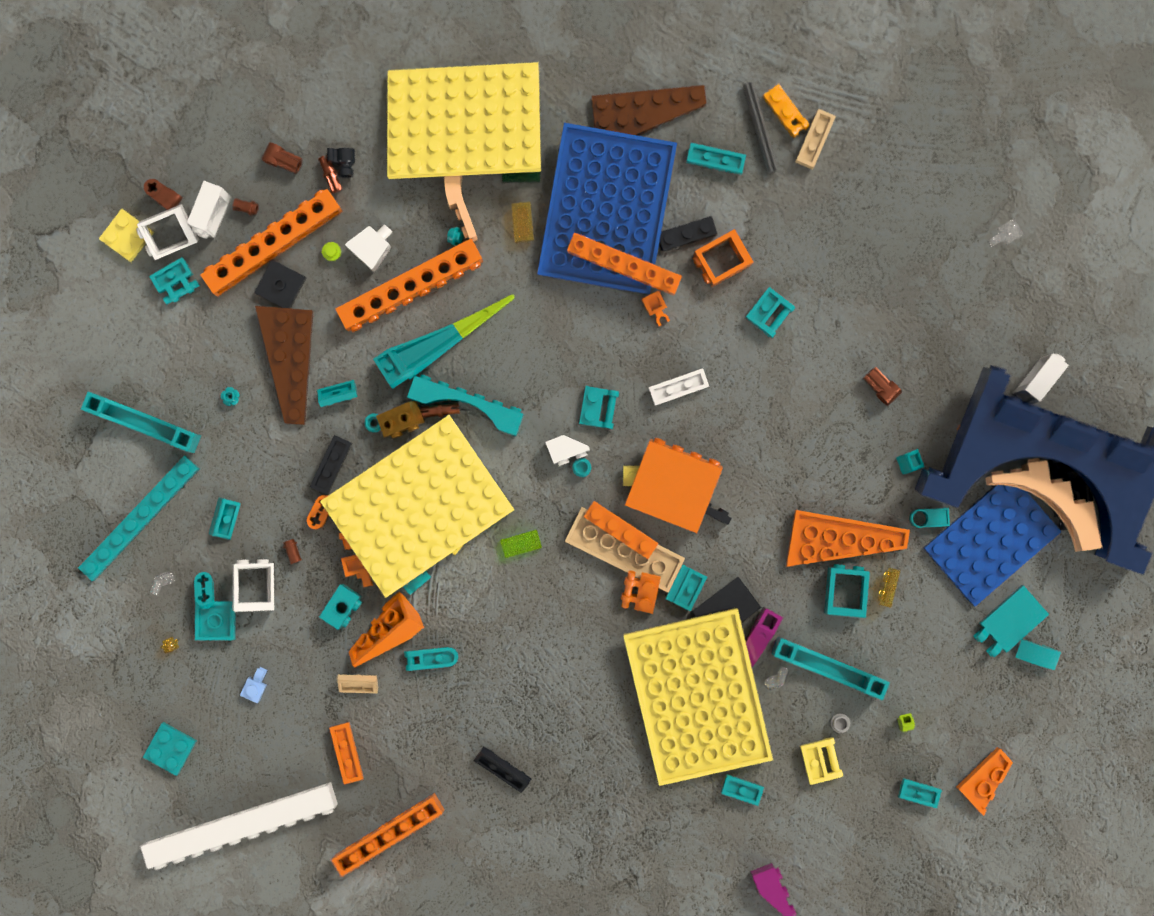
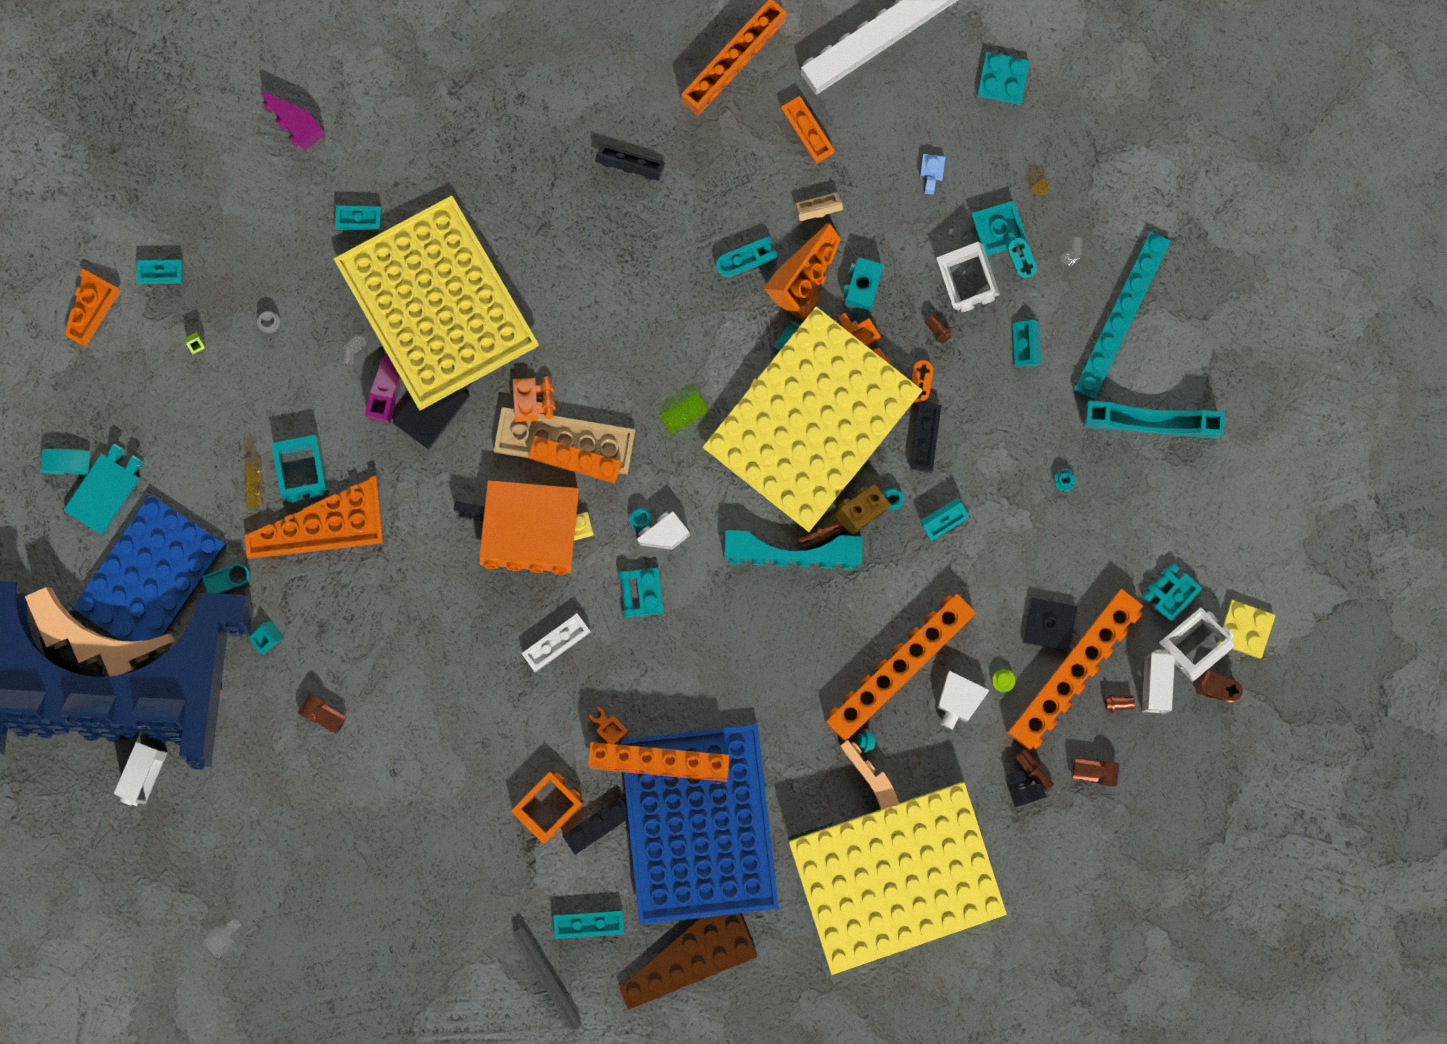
camera: 170 degrees right, 5 degrees down
reddish brown wing [255,306,314,425] -> none
teal plate [373,295,515,389] -> none
clear yellow plate [511,202,534,243] -> none
teal plate [665,564,707,612] -> none
teal plate [745,287,795,338] -> none
light orange plate [763,84,810,138] -> none
teal arch [771,637,890,700] -> none
tan plate [795,109,836,170] -> none
light yellow plate [800,737,843,785] -> none

